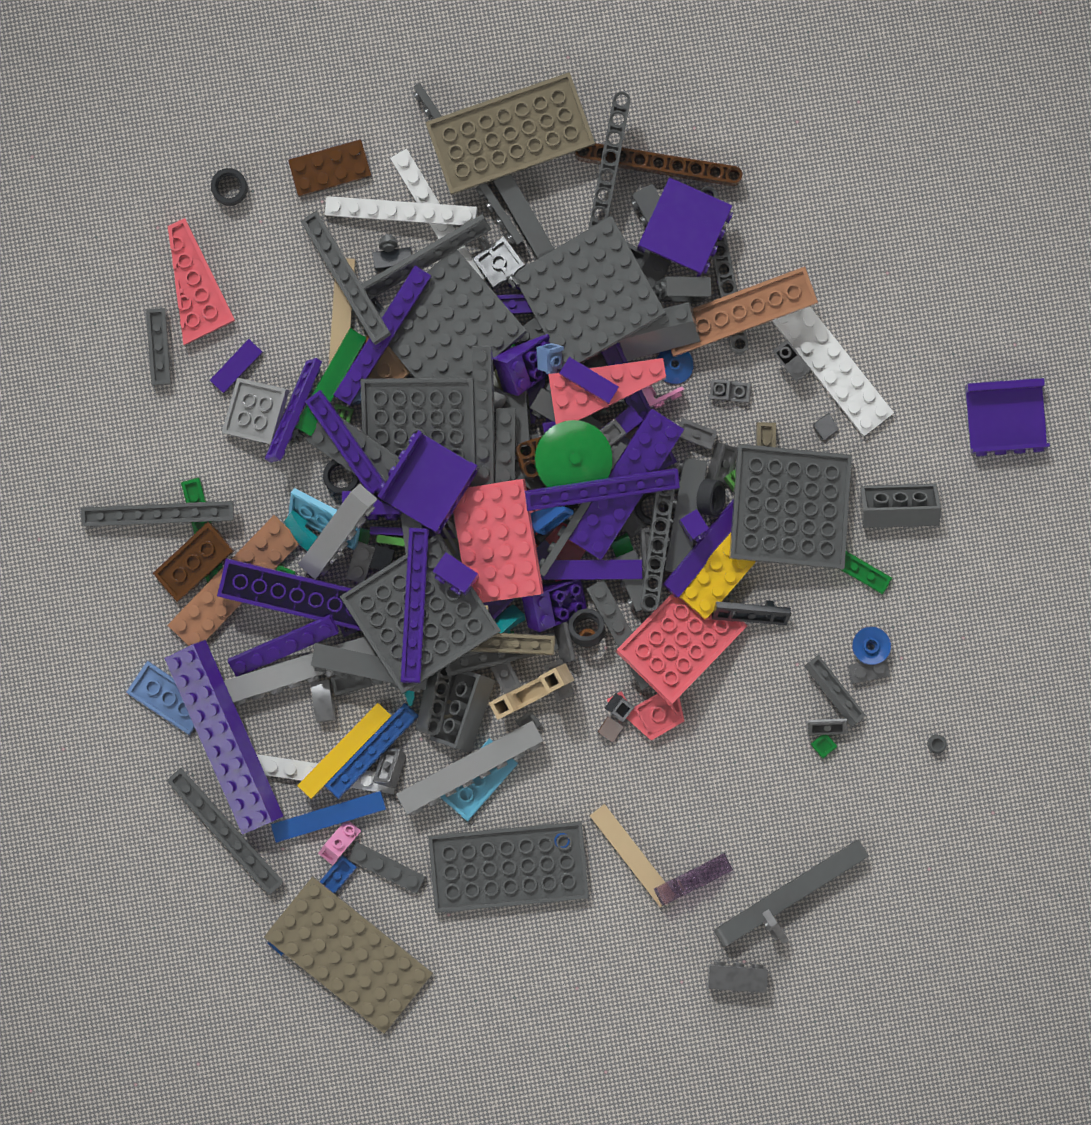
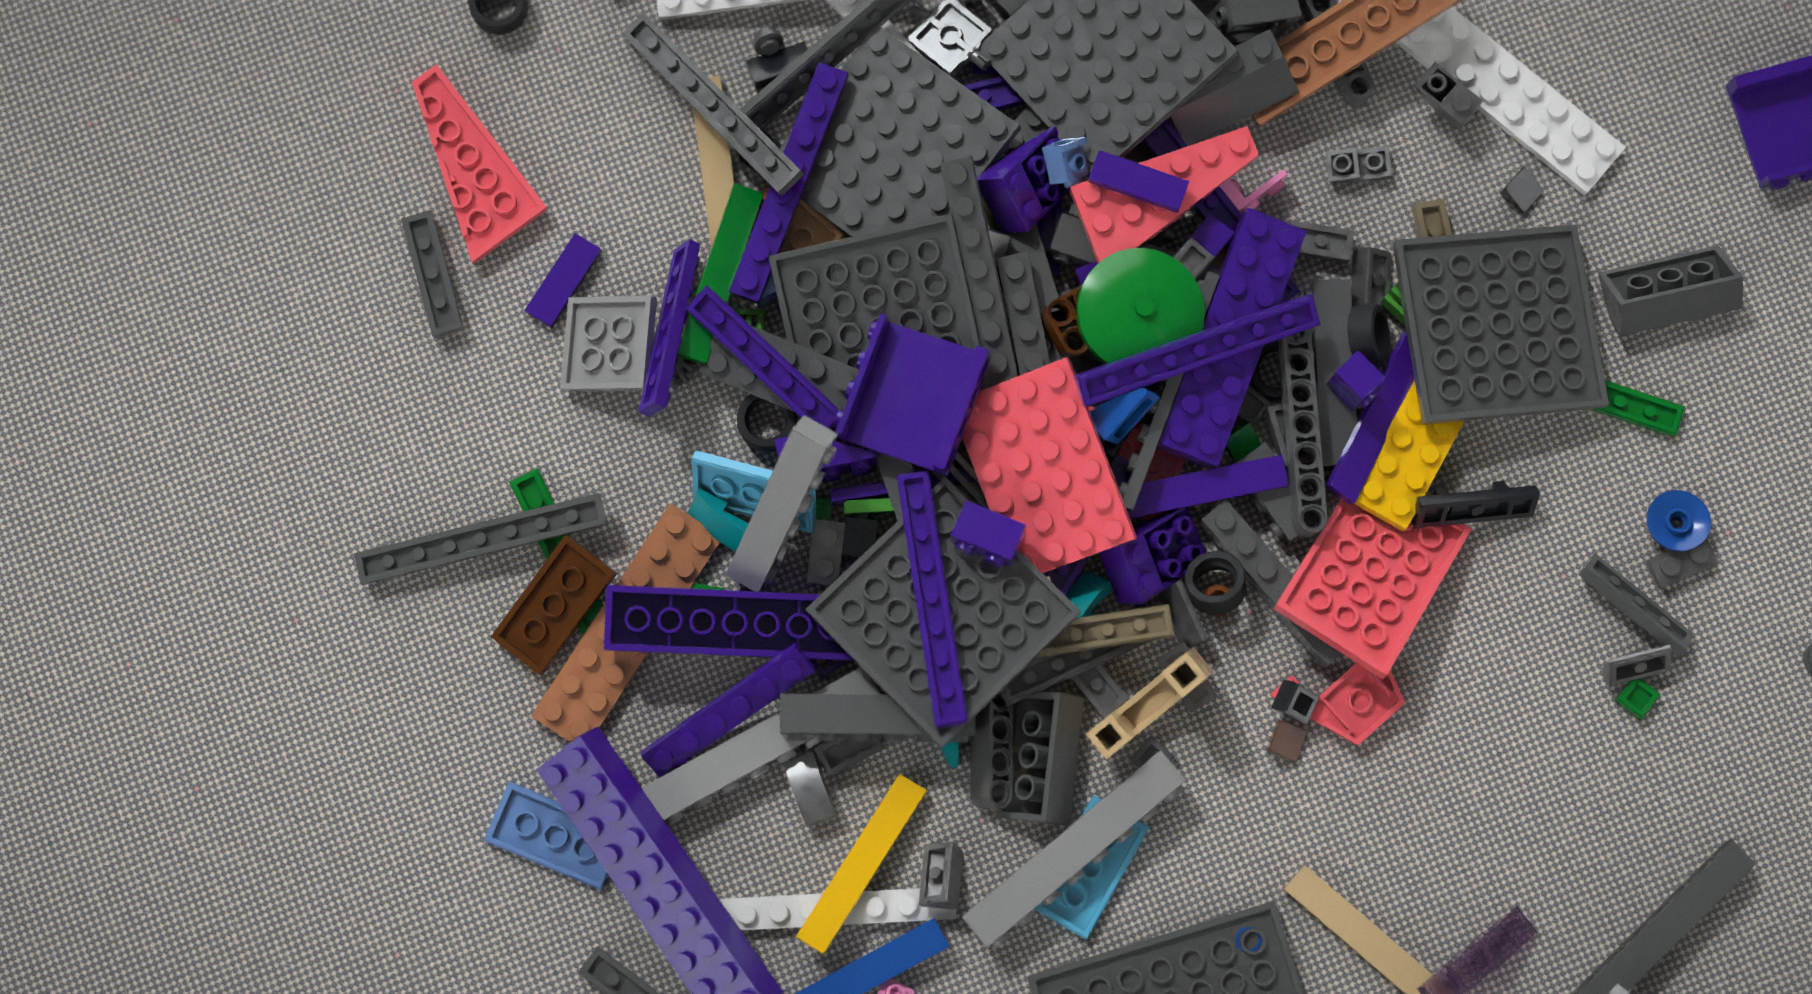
camera: 15 degrees left, 5 degrees down
blue tile [324,703,418,800] -> none
blue dish [657,349,694,384] -> none

